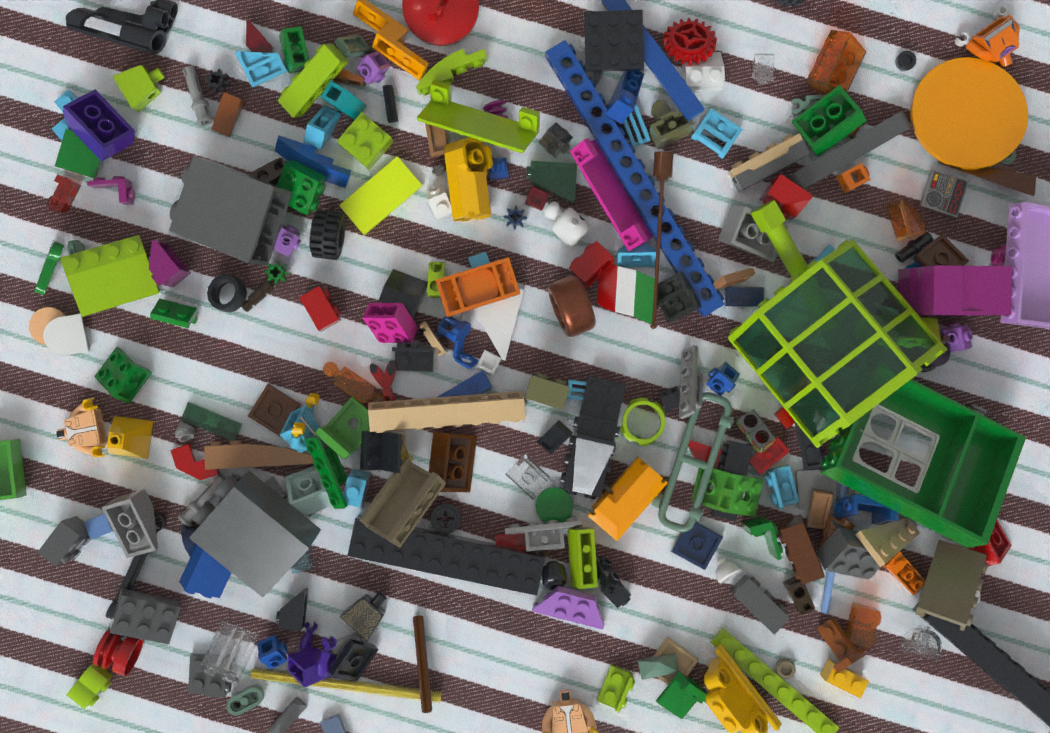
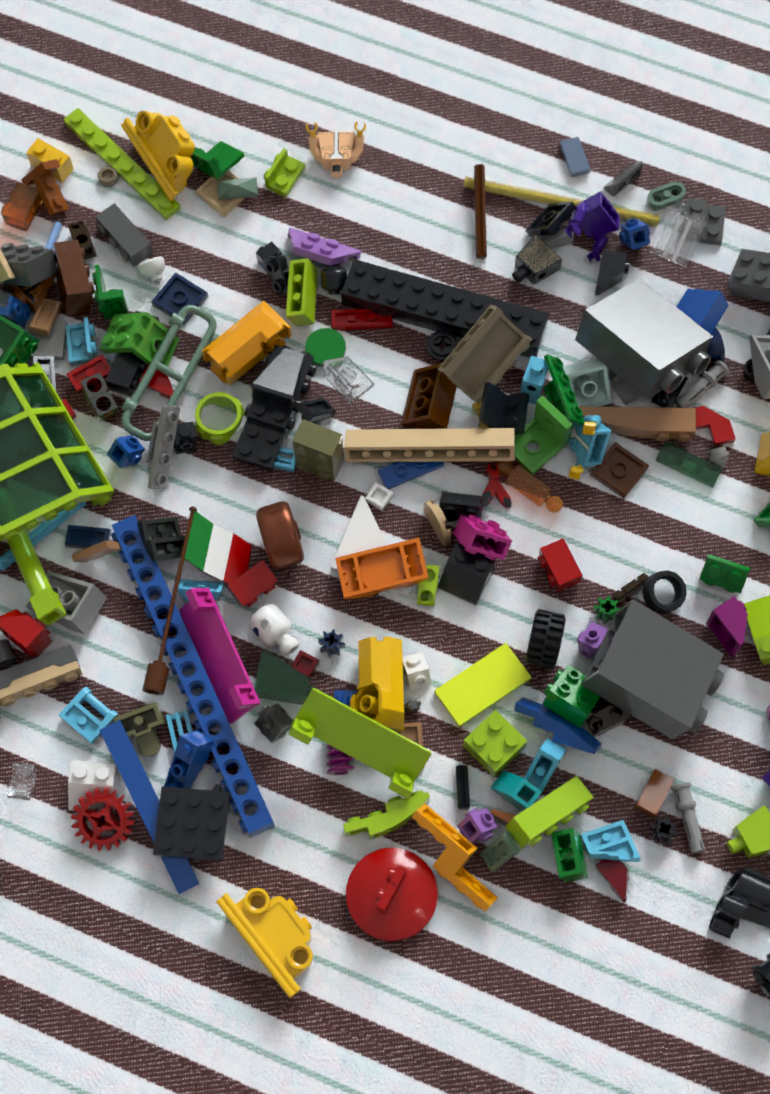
camera: 170 degrees left, 20 degrees down
blue piece [436,316,478,369] -> none
medium azure tile [468,252,490,268] -> none
light grey bracket [505,518,582,552] -> none

